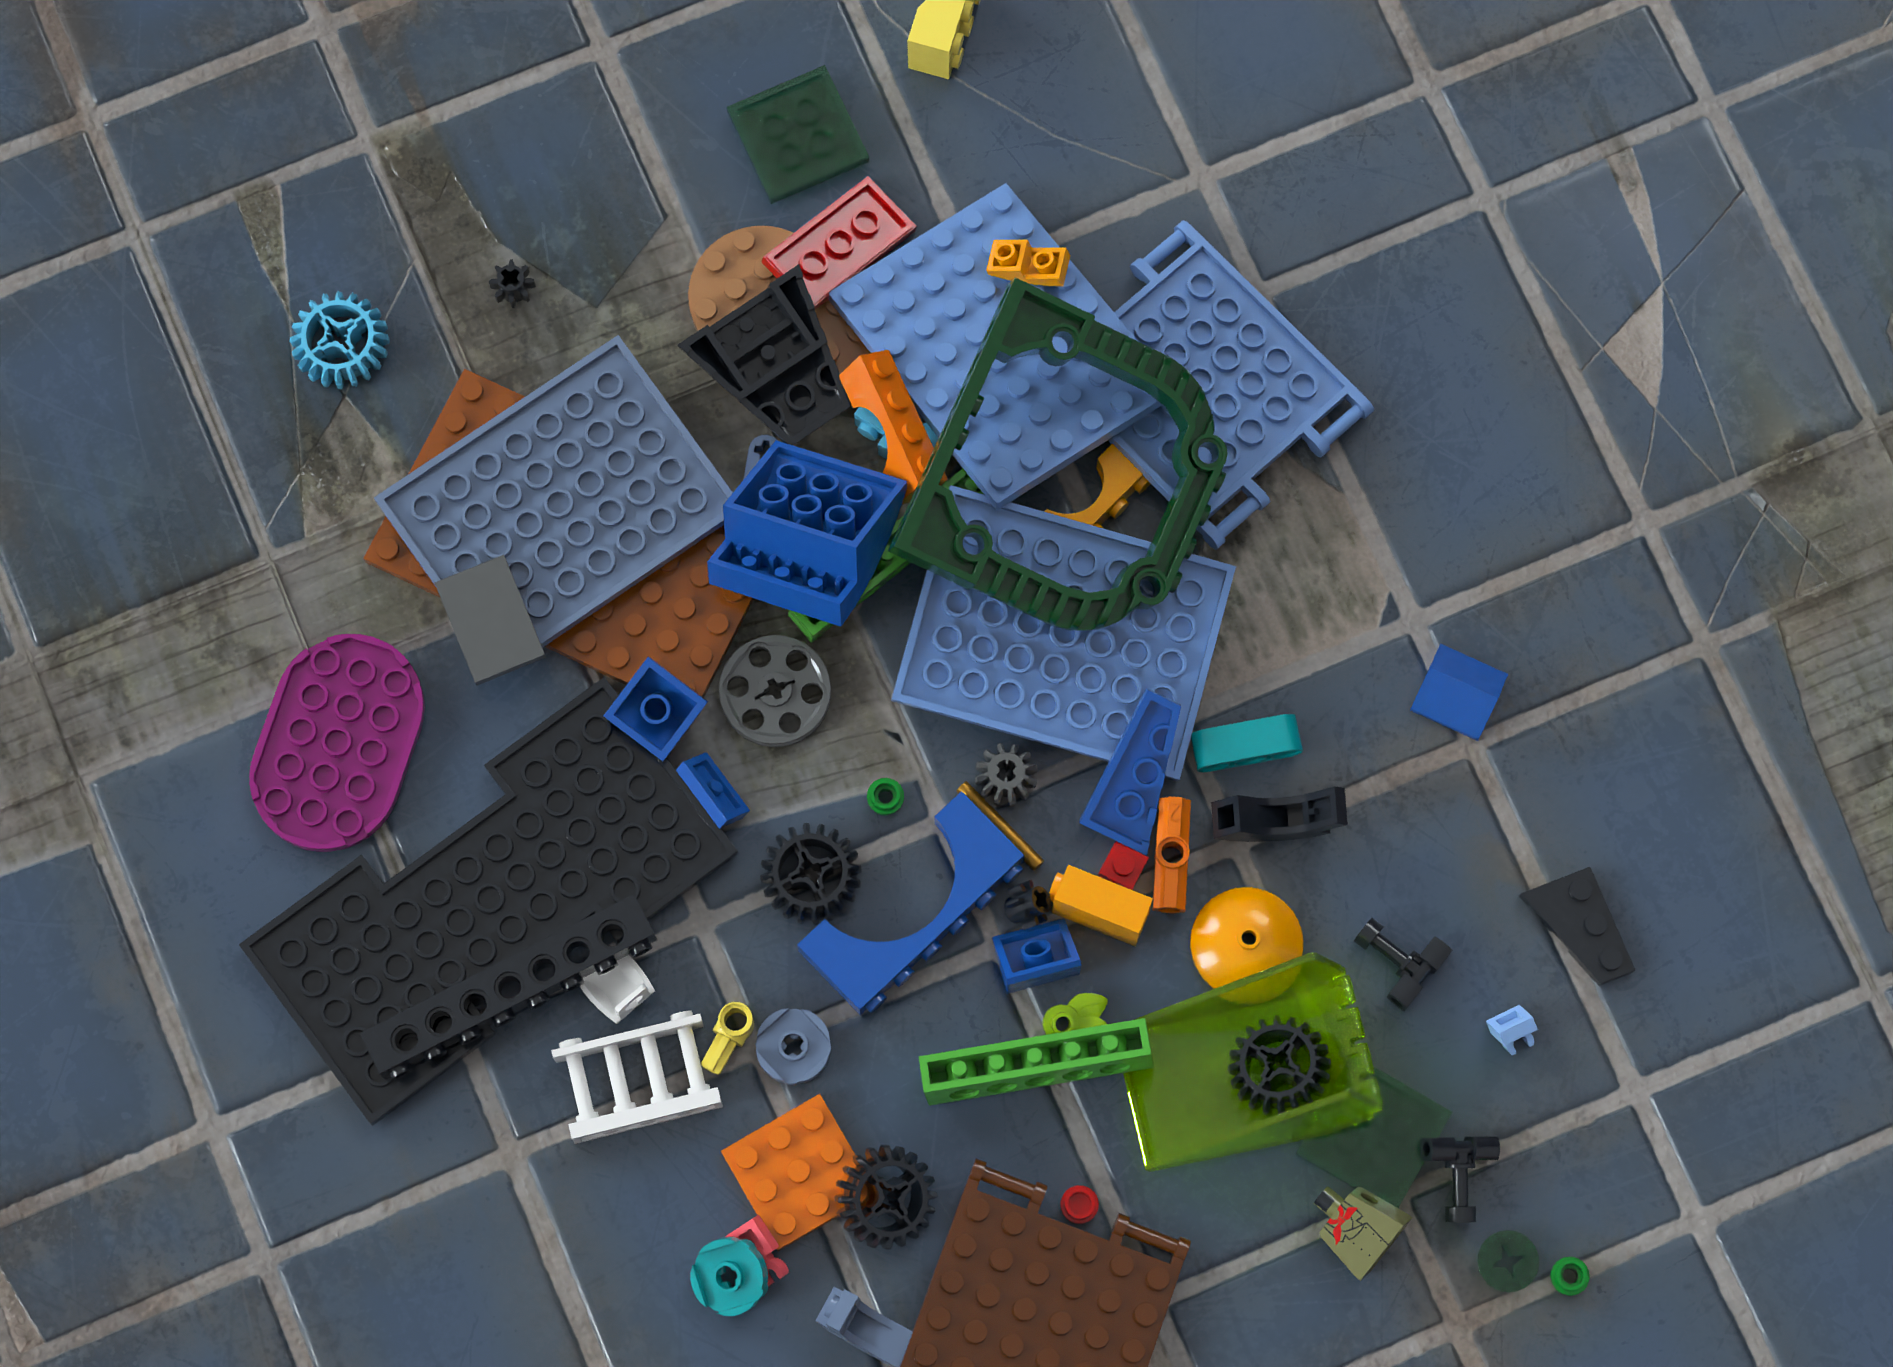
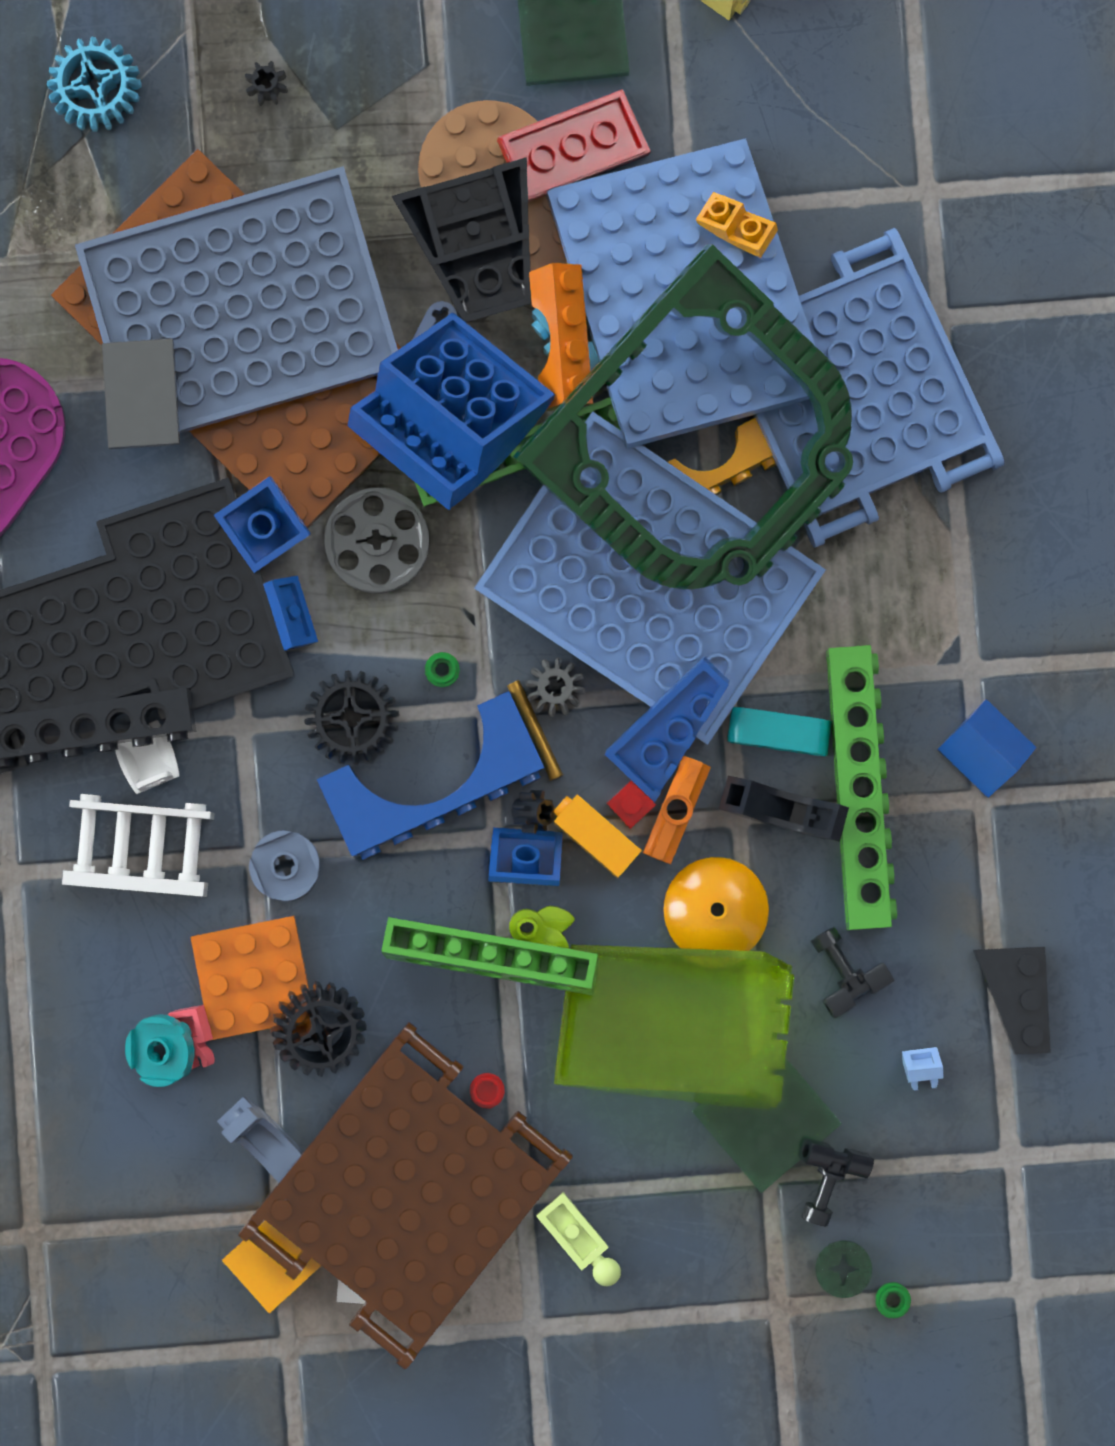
camera: 20 degrees right, 10 degrees up
light yellow axle [701,1002,754,1075] -> none
black gear [1228,1015,1332,1119] -> none
olive torso [1313,1186,1412,1281] -> none
none -> yellowish green plate [536,1192,621,1286]
none -> bright green brick [826,645,897,930]

